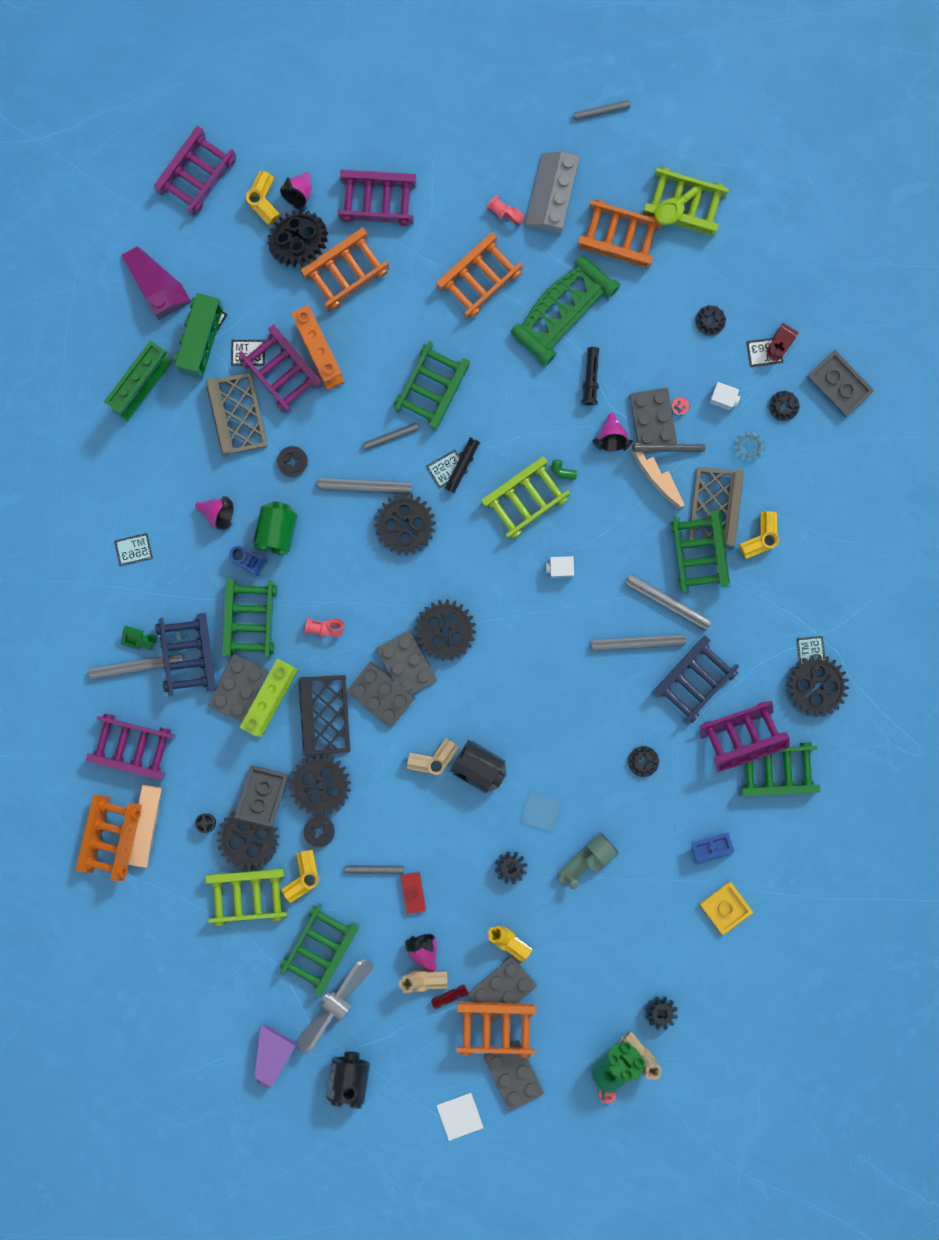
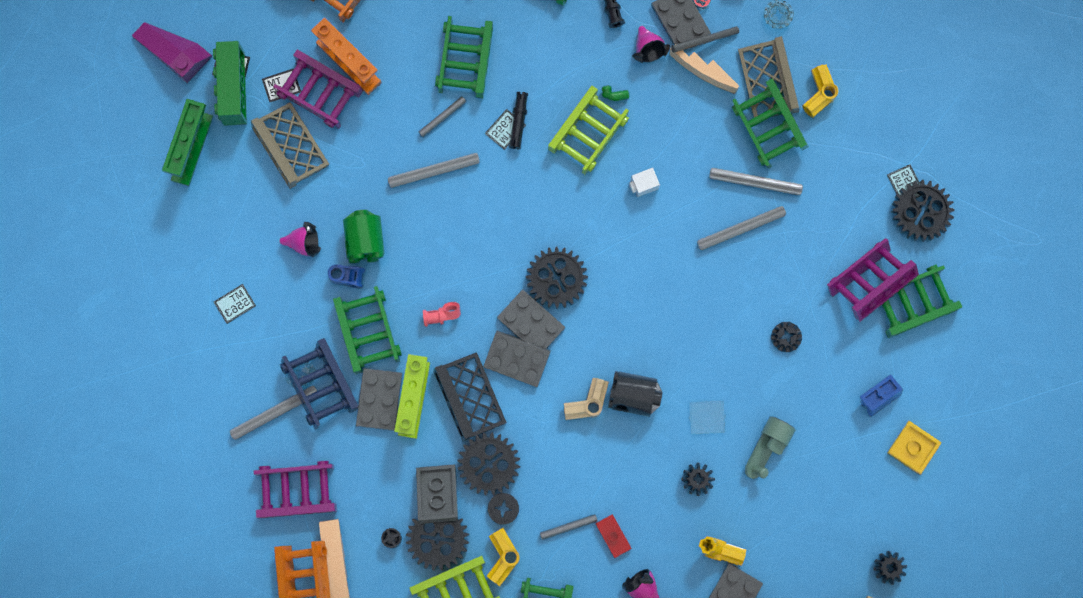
camera: 15 degrees left, 5 degrees down
green plate [121,625,157,650] -> none
black gear [277,446,308,477] -> none
black gear [374,493,436,556] -> none
dark blue fence [652,636,739,724] -> none

